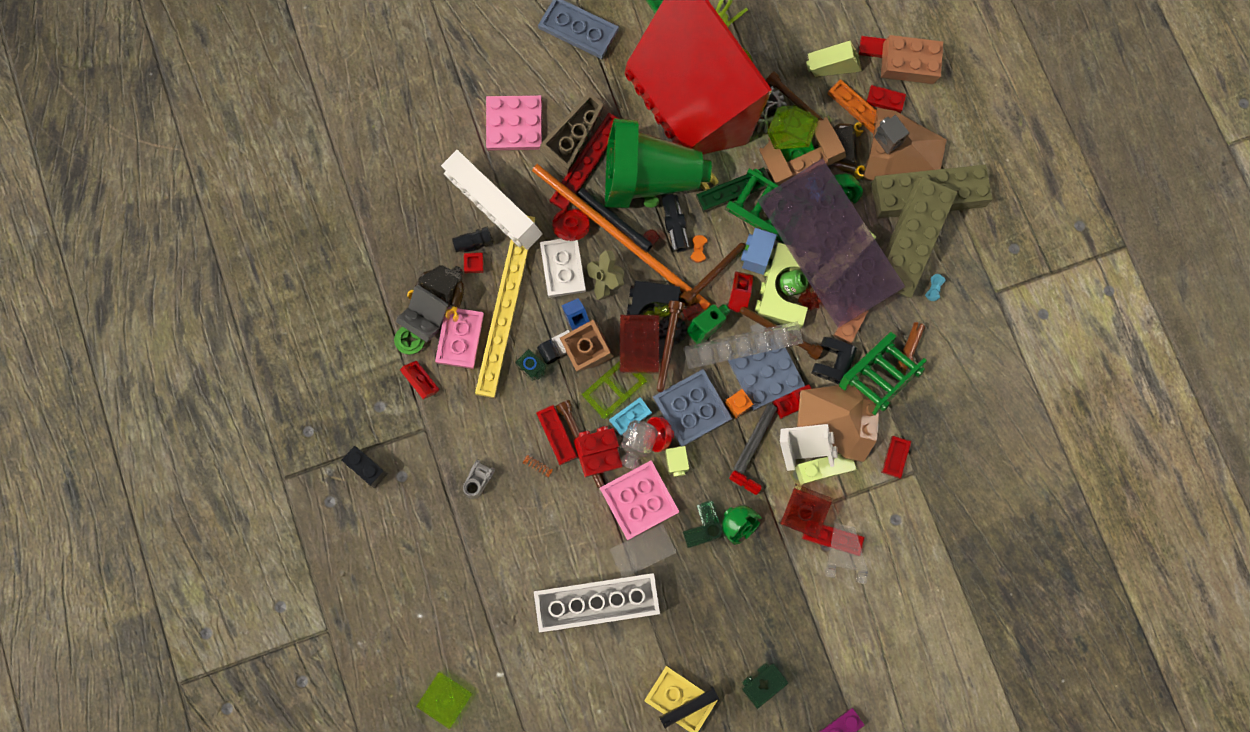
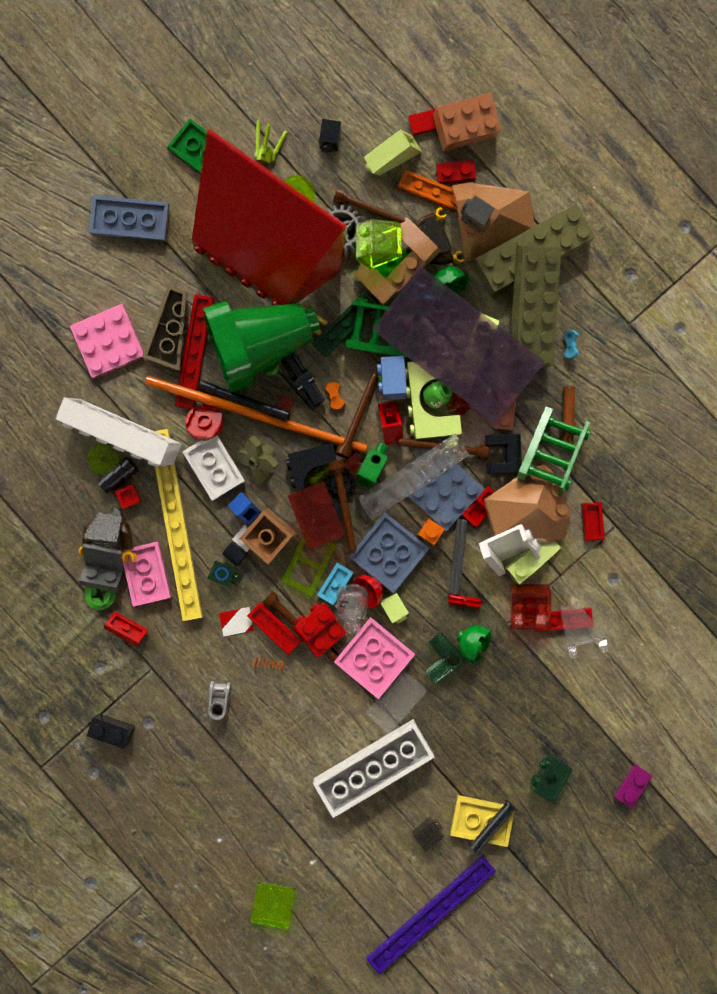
camera: 20 degrees left, 10 degrees up
none -> clear neon green piece [87,443,120,474]
none -> white sticker [219,607,254,637]
none -> black brick [319,119,341,152]
none -> clear smoke brick [412,817,444,852]

